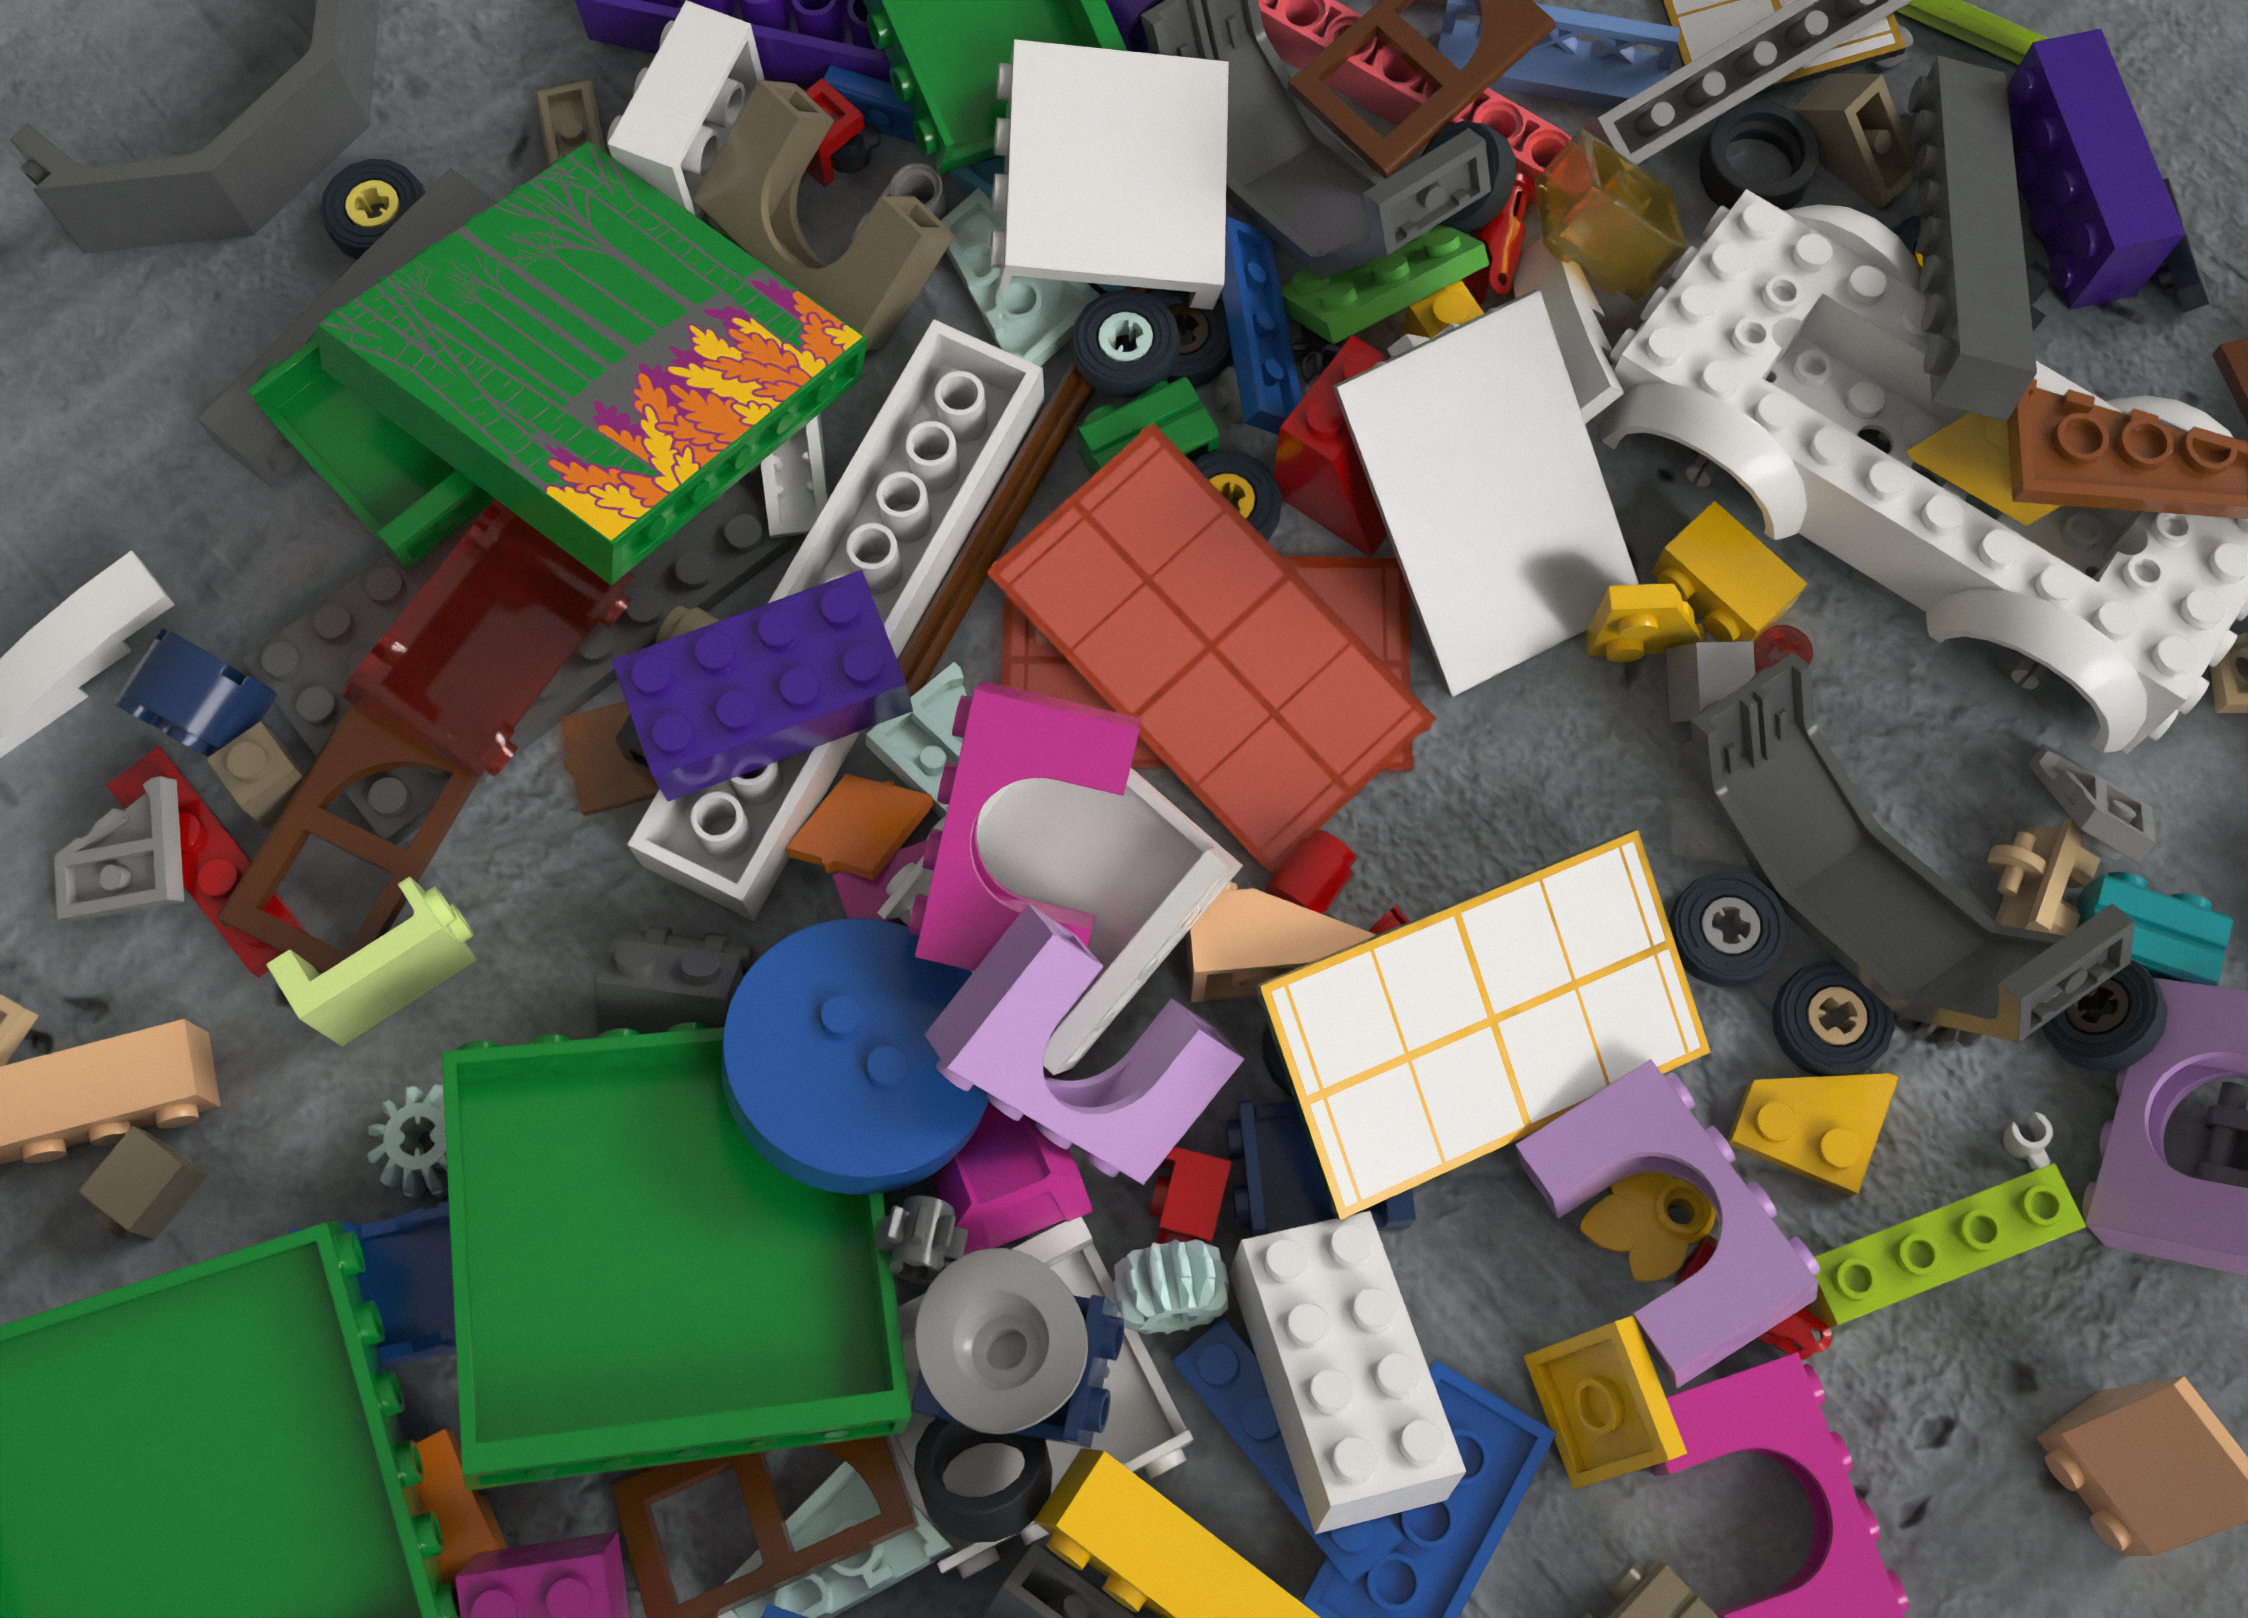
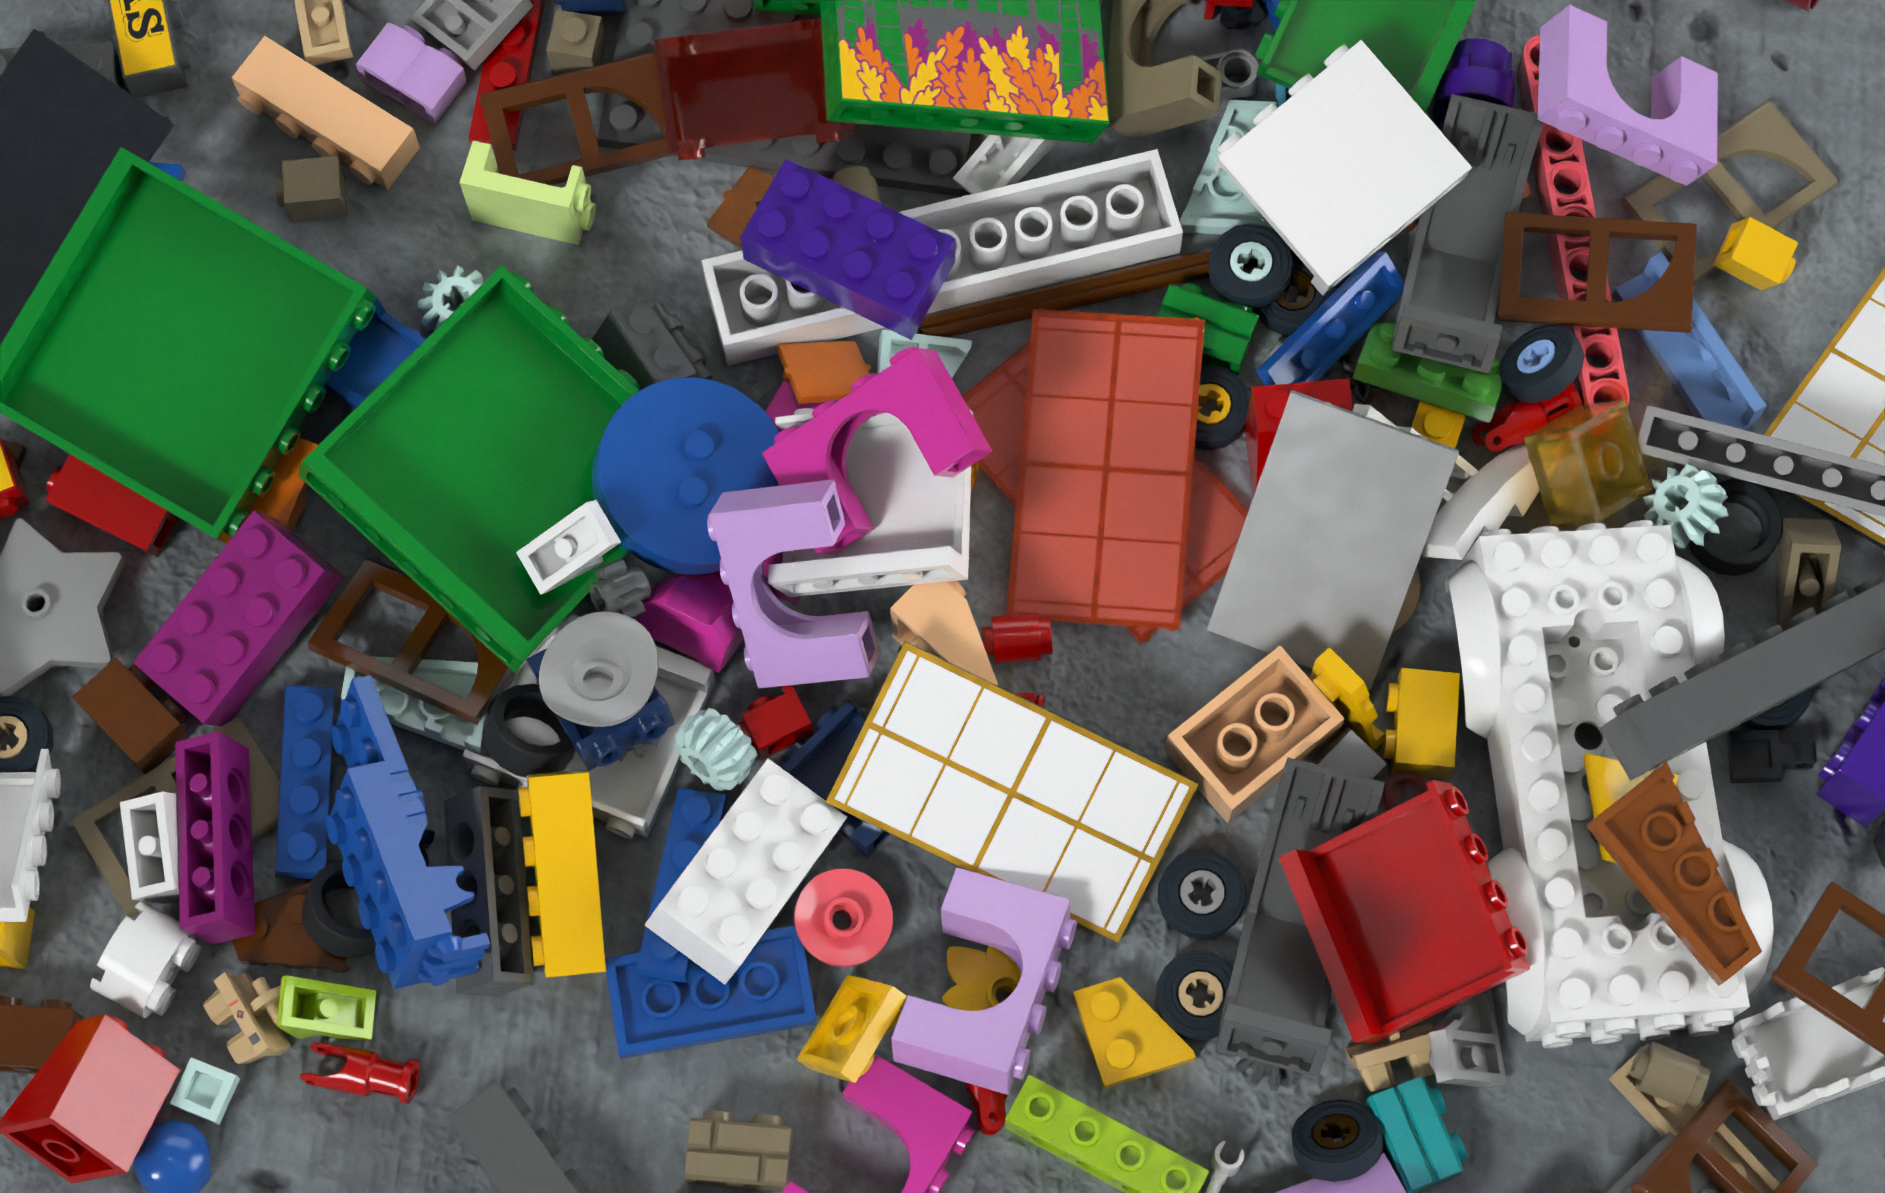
camera: 50 degrees right, 0 degrees up
none -> lavender brick [356,23,467,124]
none -> white slope [516,500,621,595]
none -> coral dish [794,869,893,967]
none -> light nougat brick [1165,646,1345,824]
none -> red panel [1279,780,1530,1044]
none -> light aqua gear [1643,464,1729,549]

